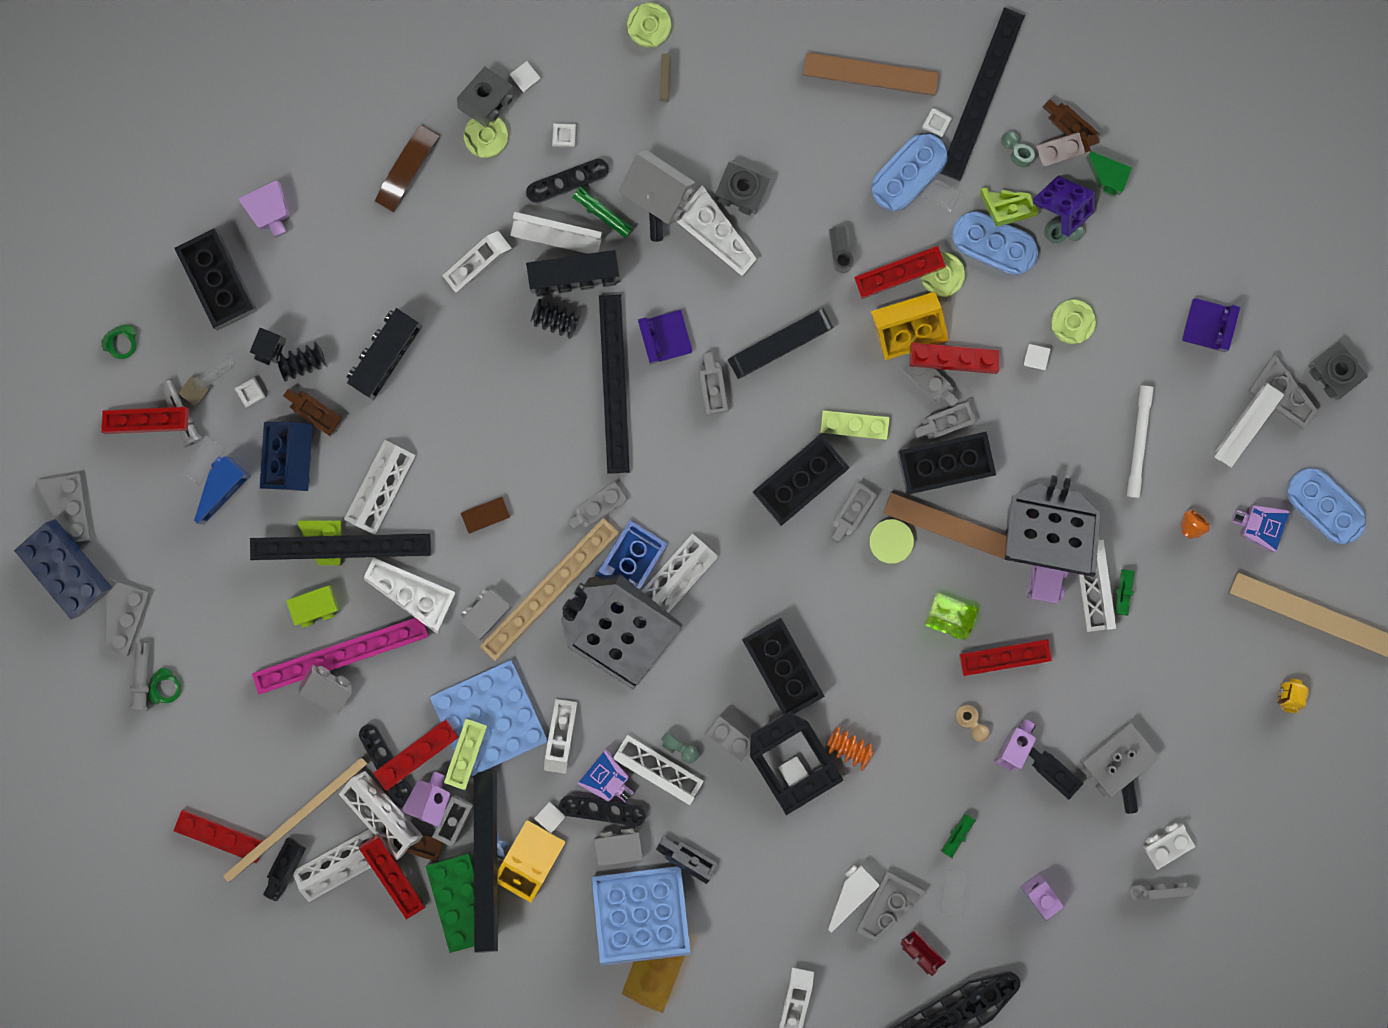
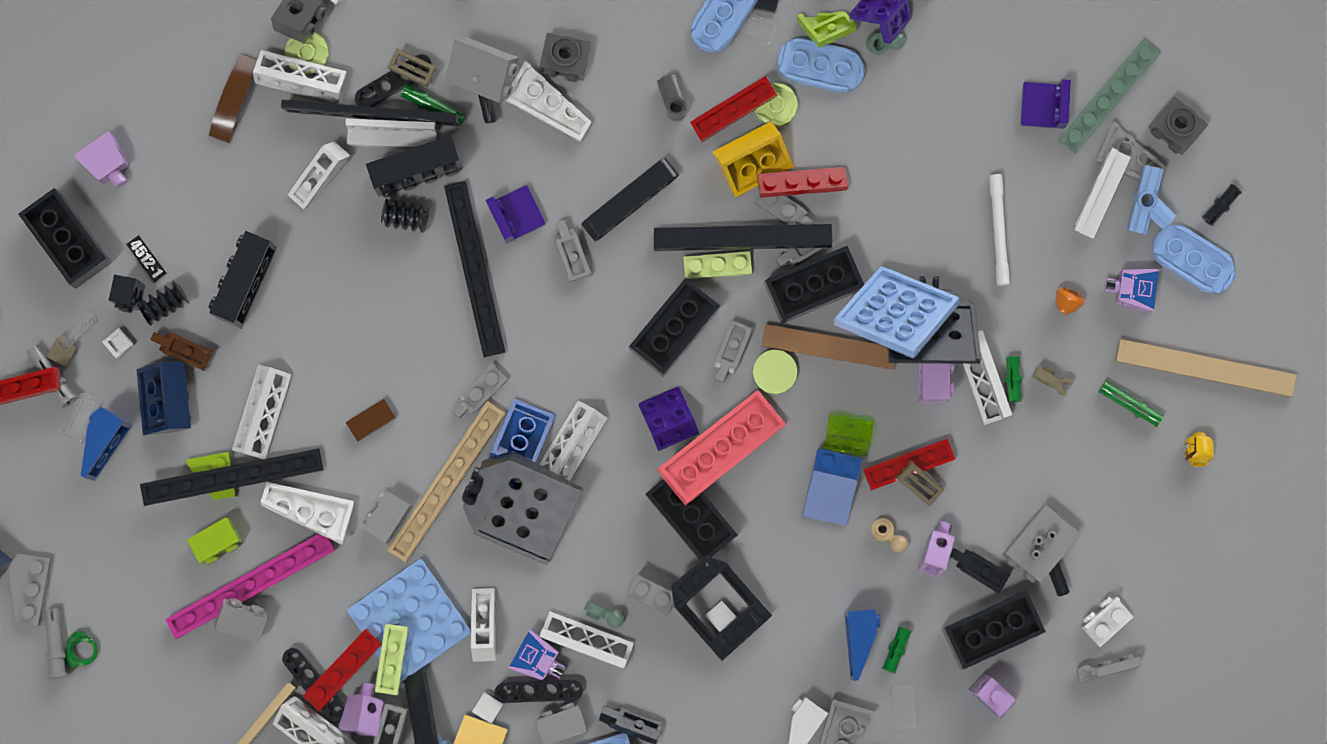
camera: 10 degrees left, 5 degrees down
white tile [552,123,576,148] -> none
orange piece [824,726,874,771] -> none
white tile [1023,344,1050,371] -> none
yellowish green tile [1051,299,1096,344] -> none
none -> black sticker [126,235,167,283]
none -> white fence [253,50,347,104]
none -> black tile [281,99,460,127]
none -> dark tan tile [387,48,437,88]
none -> dark purple bracket [638,387,699,451]
none -> black tile [654,224,832,251]
none -> coral plate [657,390,786,505]
none -> slope [802,449,862,526]
none -> light blue plate [835,266,959,358]
none -> blue slope [844,609,881,681]
none -> dark tan tile [896,461,944,506]
none -> black brick [941,590,1046,670]
none -> dark tan plate [1031,366,1073,396]
none -> sand green plate [1058,39,1160,154]
none -> green pin [1098,381,1164,428]
none -> light blue piece [1127,165,1176,234]
none -> black pin [1202,184,1242,227]

